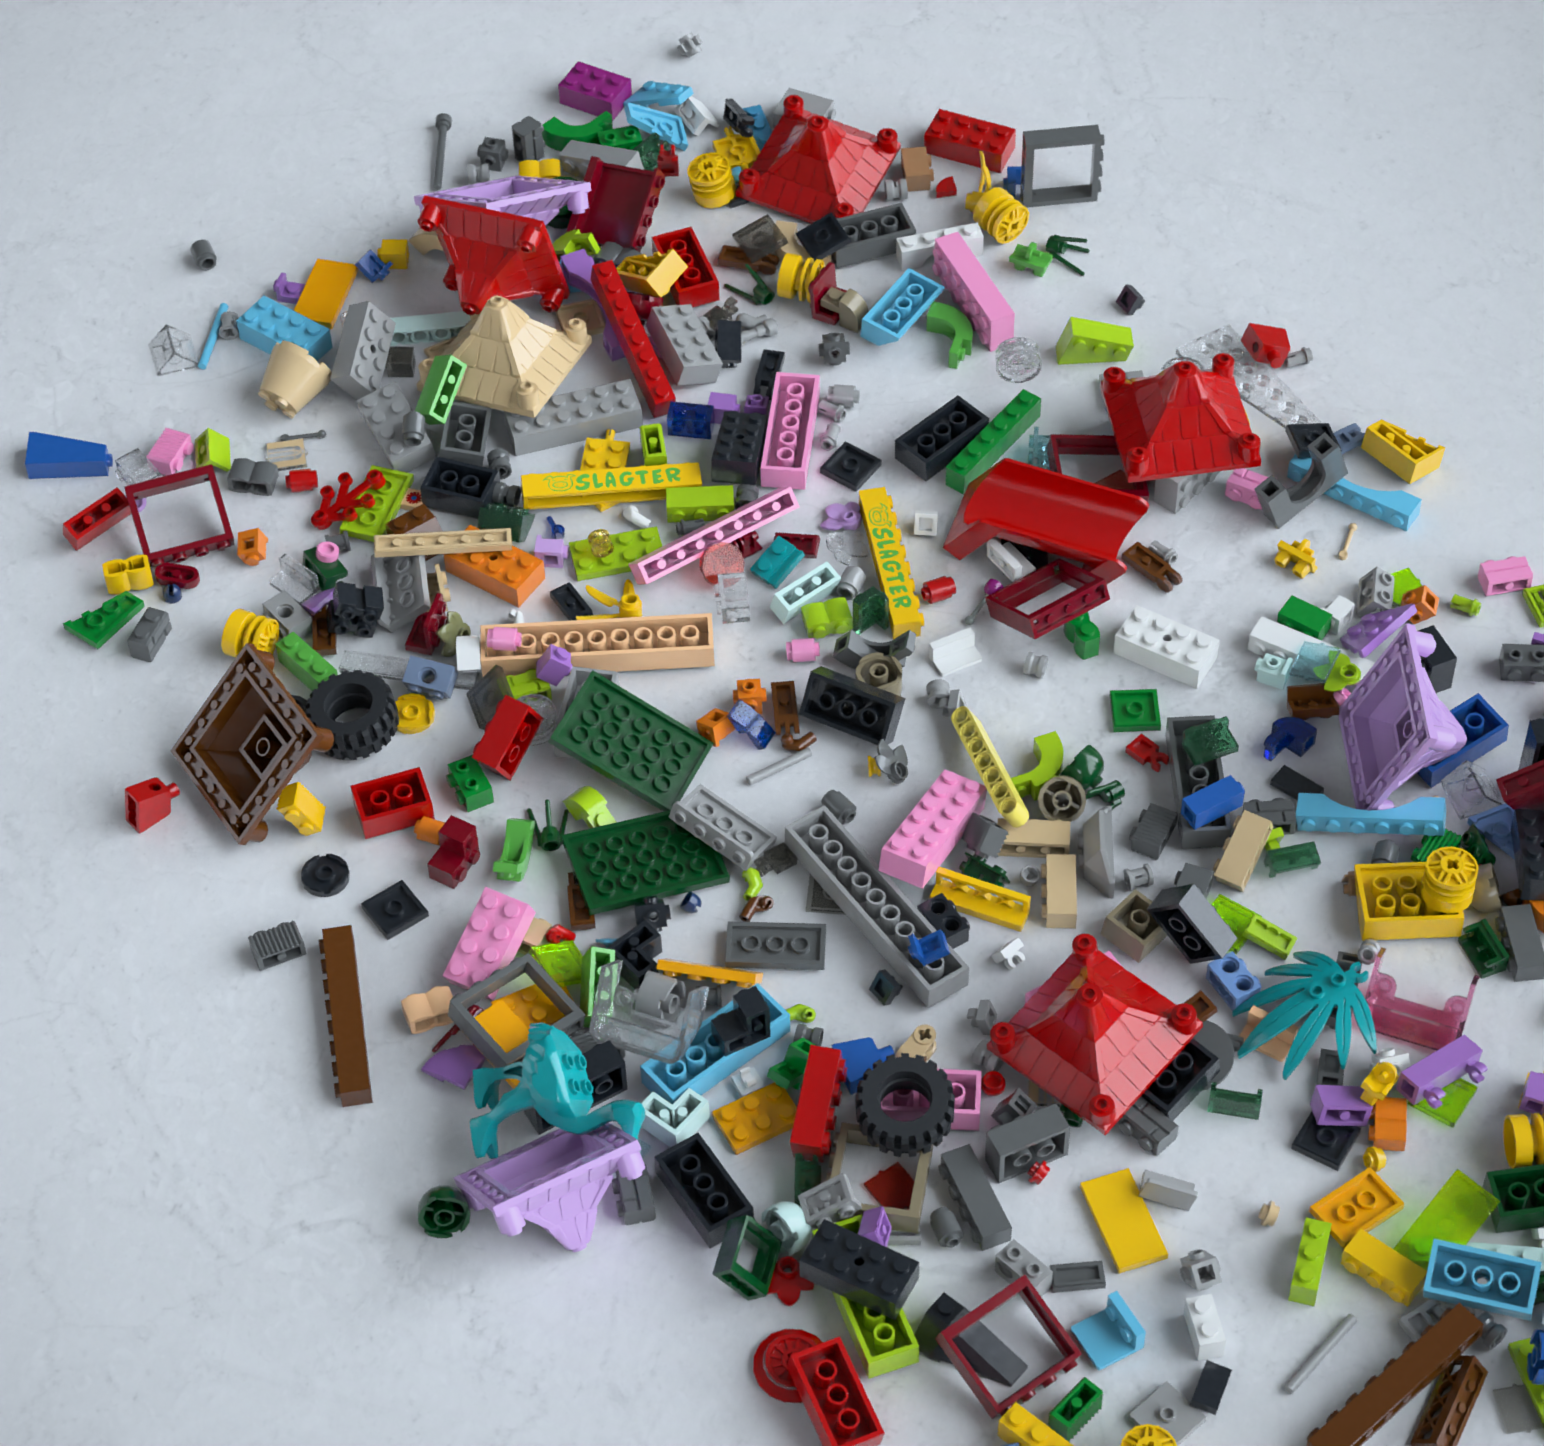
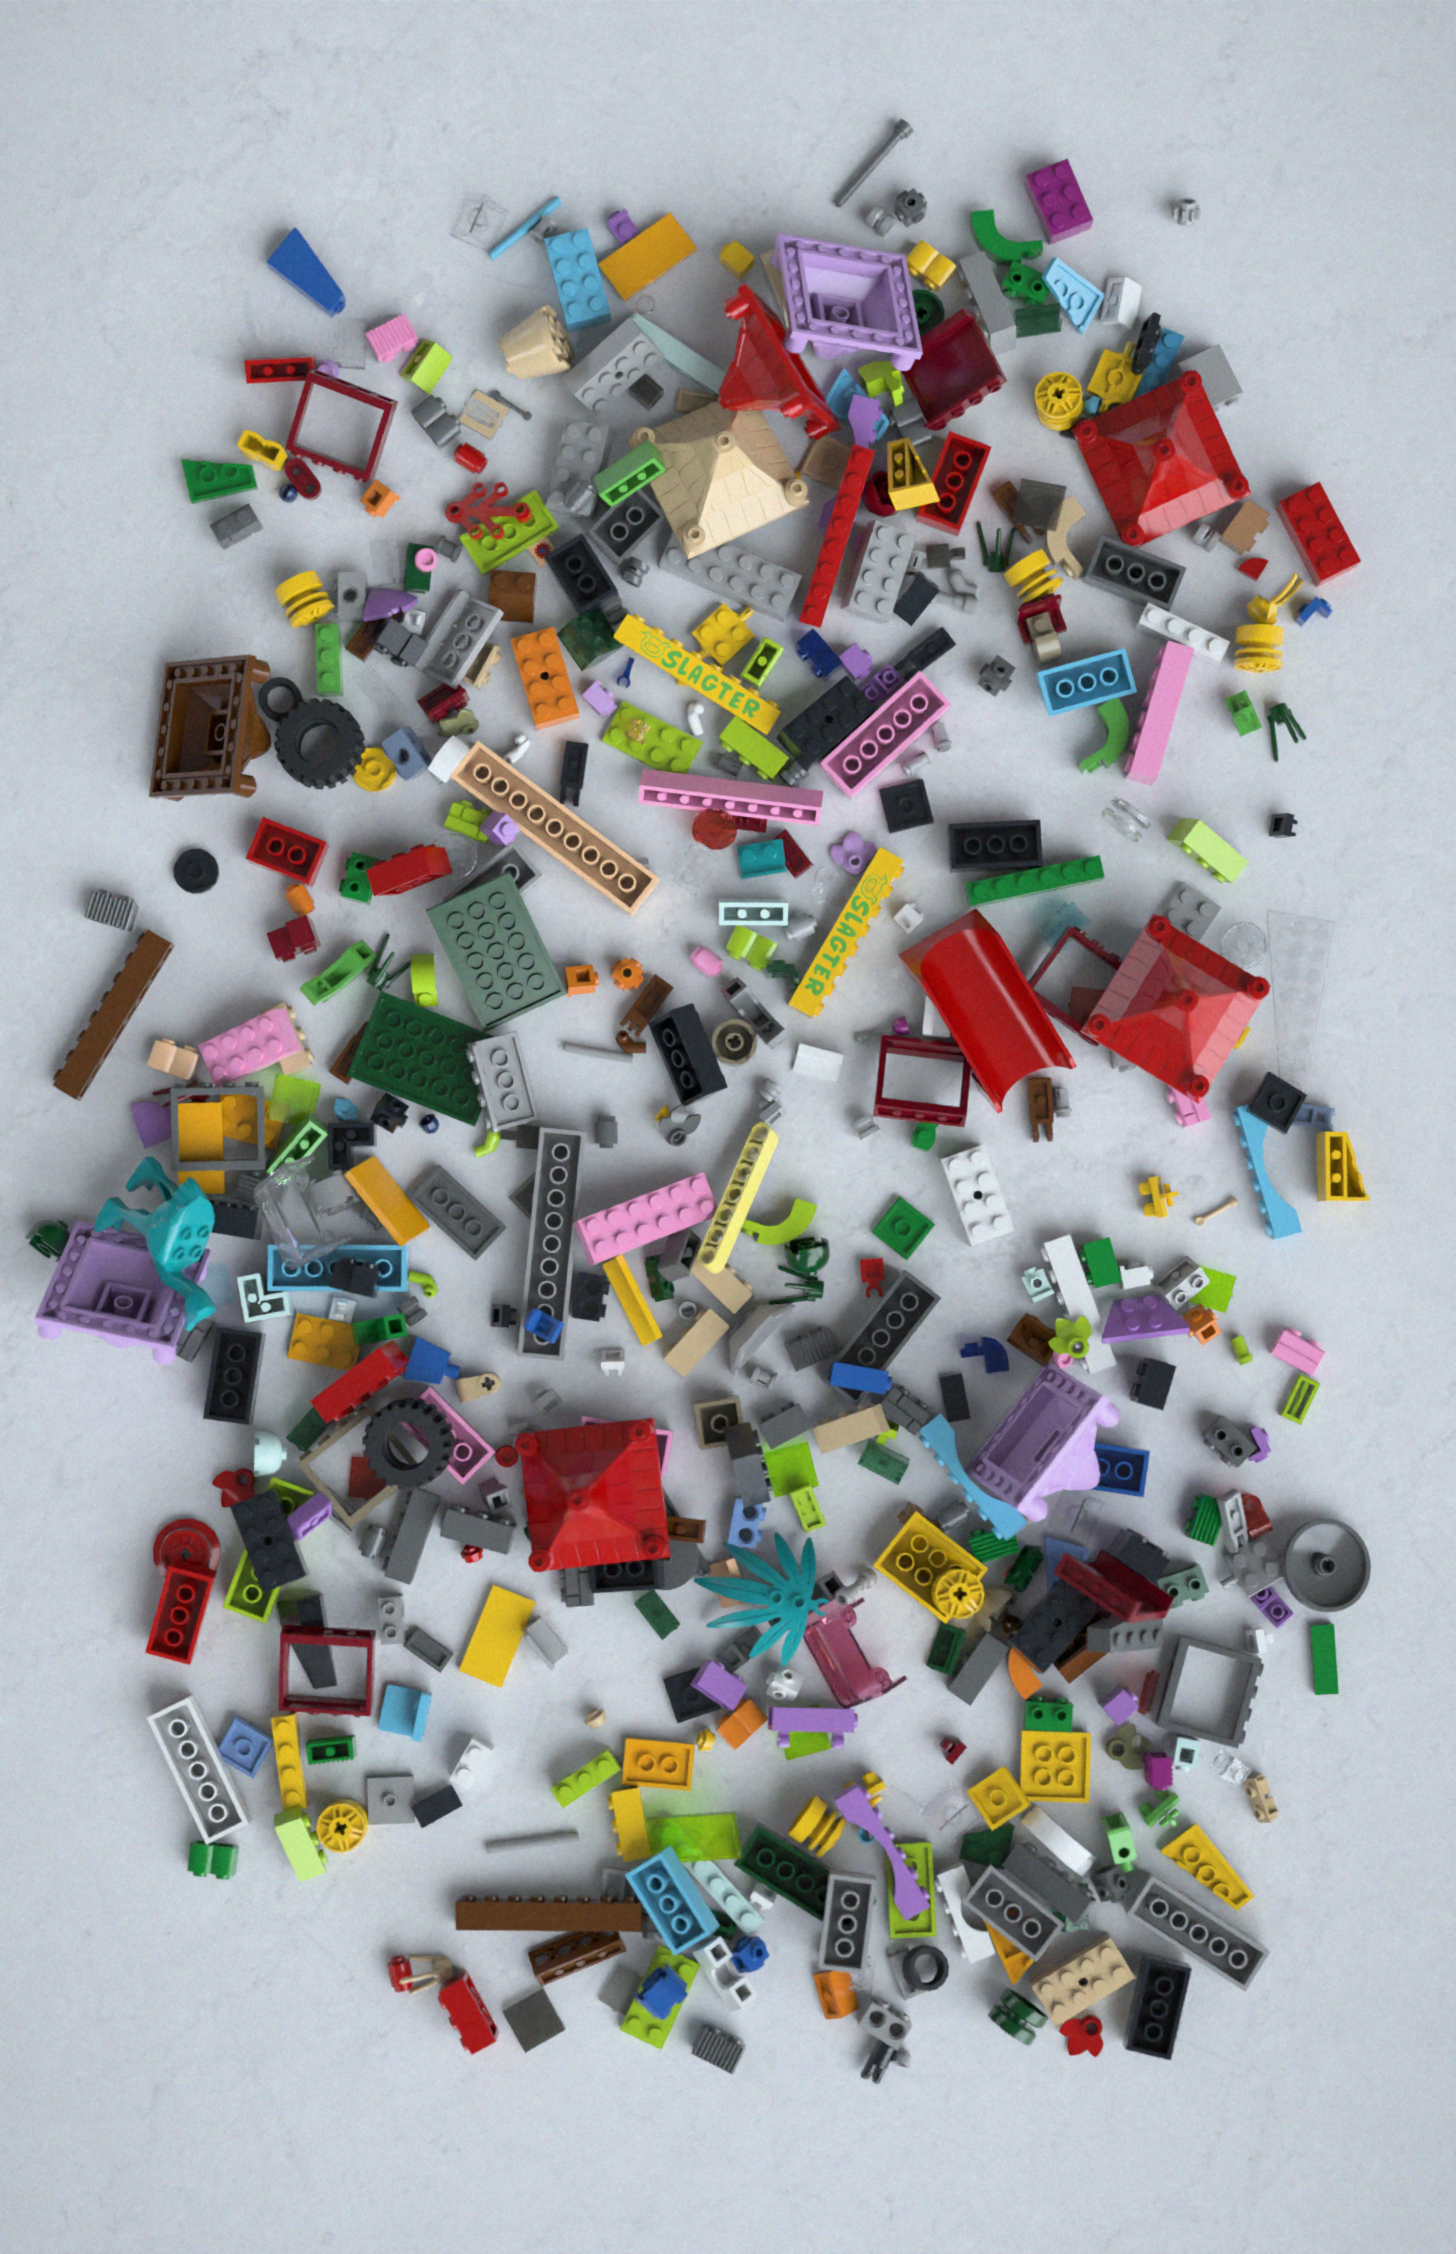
camera: 40 degrees right, 35 degrees up
red torso [125,777,180,834] -> none
dark grey brick [190,240,217,270] -> none
yellow brick [276,782,326,836] -> none
blue bracket [355,249,393,283] -> none
black tile [361,880,429,940] -> none
tan tile [374,528,512,558] -> none
clear smoke tile [466,665,514,730] -> none
bright pink brick [487,627,522,651] -> none
dark grey brick [512,116,545,162] -> none
red arm [546,924,576,944] -> none
yellow plant [576,579,642,620] -> none
medium azure wing [623,81,694,108] -> none
red plate [657,144,679,176] -> none
dark green window [712,1215,782,1301] -> none
clear blue slope [727,700,776,750] -> none
reddish brown arm [739,895,774,922] -> none
black tile [795,212,851,262] -> none
light grey bracket [798,1173,862,1229] -> none
light grey brick [827,384,860,408] -> none
red brick [921,576,956,604] -> none
dark grey window [1020,124,1105,208] -> none
dark tan cylinder [1038,775,1086,822] -> none
light grey brick [1180,1249,1222,1290] -> none
clear green bracket [1182,716,1239,766] -> none
red torso [1241,323,1291,368] -> none
dark grey arch [1254,433,1348,529] -> none
light grey pin [1284,347,1313,368] -> none
clear light blue piece [1289,641,1341,683] -> none
yellow hips [1360,1062,1400,1106] -> none

